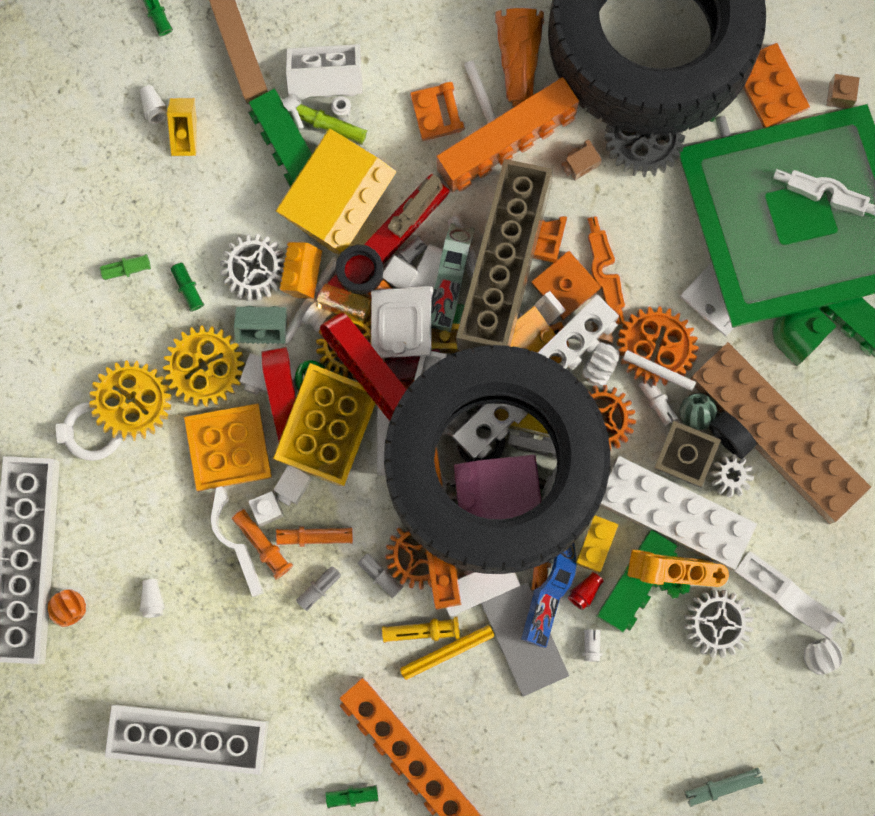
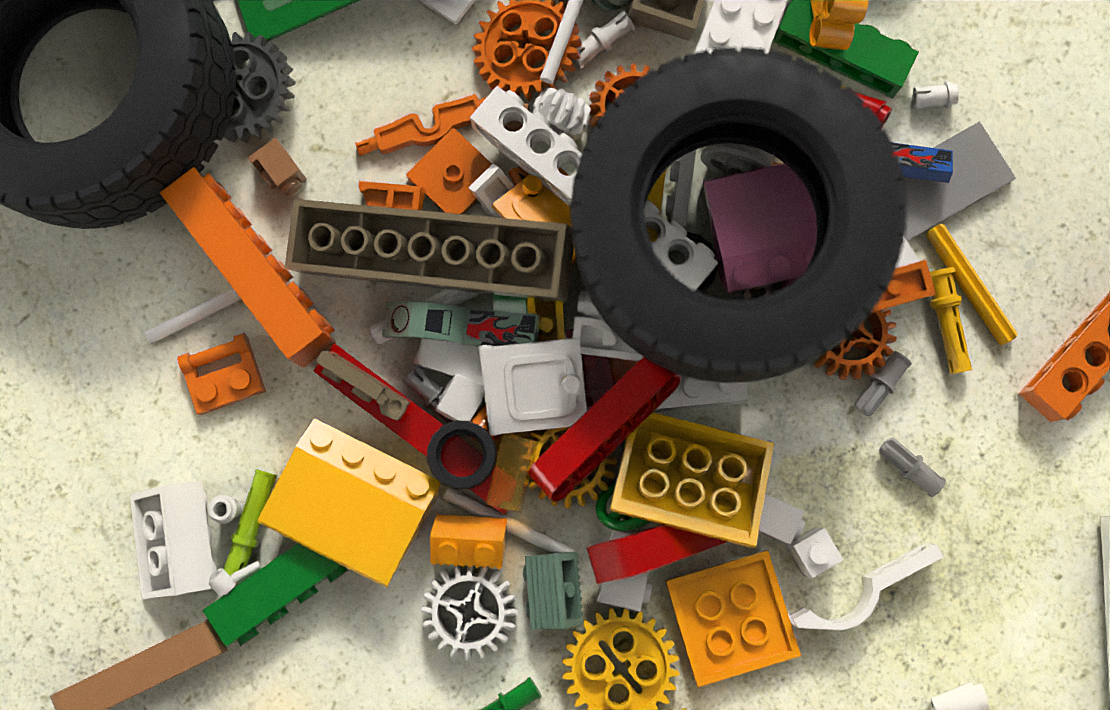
camera: 95 degrees left, 0 degrees up
orange pin [231,509,293,580] -> none
orange pin [276,526,353,547] -> none
white wheel [302,301,332,333] -> none
orange cone [495,8,544,107] -> none

